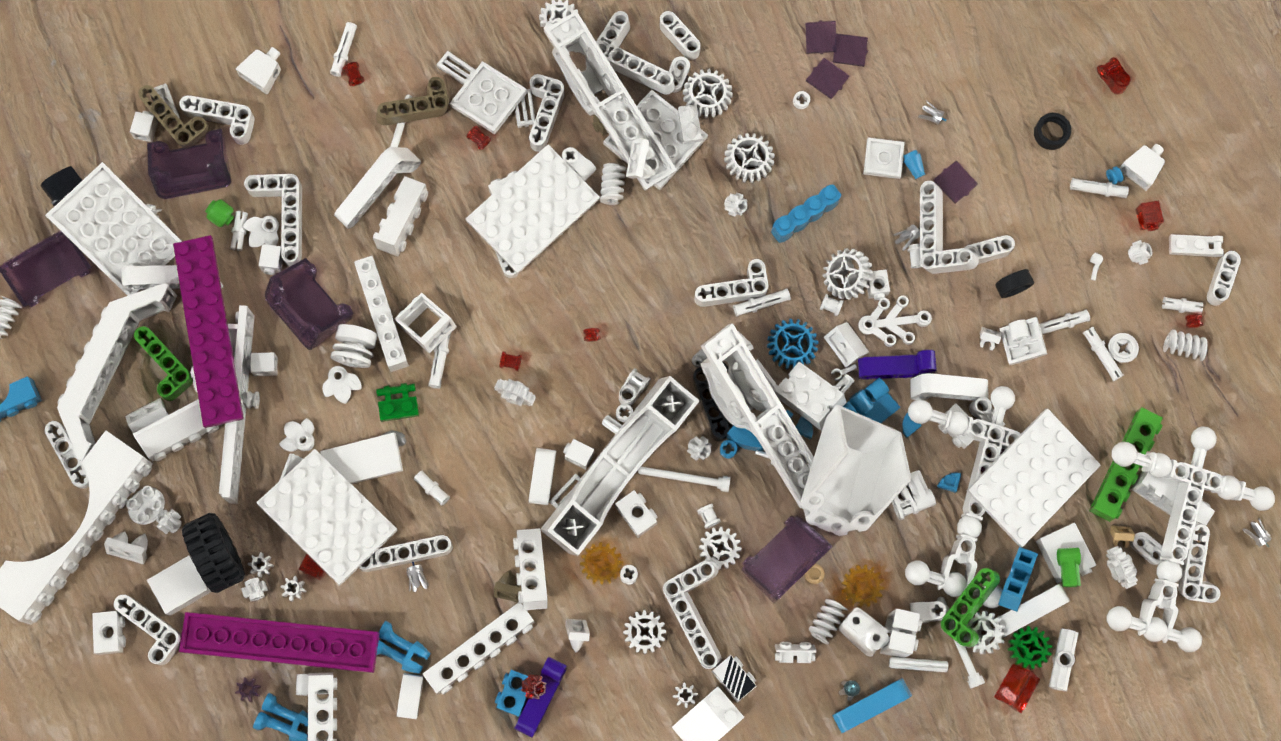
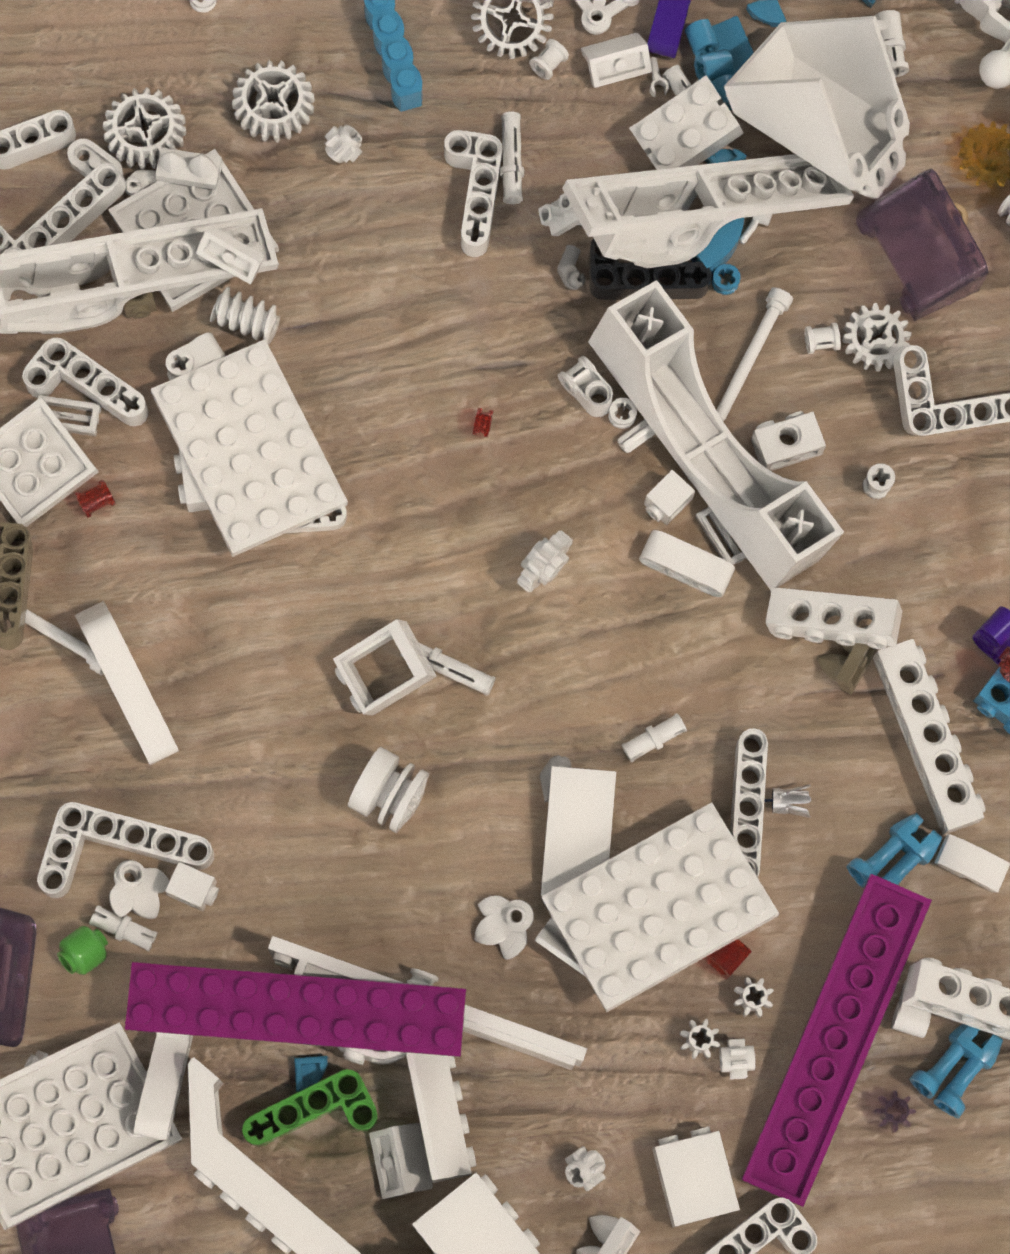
camera: 75 degrees left, 0 degrees up
white dish [126,486,165,525] -> none
black tyre [182,513,245,593] -> none
white brick [248,352,278,376] -> none
clear purple windscreen [265,258,354,350] -> none
white plate [322,366,362,404] -> none
white brick [354,256,409,372] -> none
white wedge [373,176,428,256] -> none
green plate [376,383,419,422] -> none
clear red bush [499,351,522,372] -> none
white tile [565,619,590,653] -> none
clear yellow gear [580,542,623,585] -> none
white gear [623,610,666,654] -> none
white gear [687,436,712,461] -> none
dark azure gear [767,319,819,369] -> none
none -> white arm [125,170,157,196]
none -> dark azure tile [294,1056,328,1092]

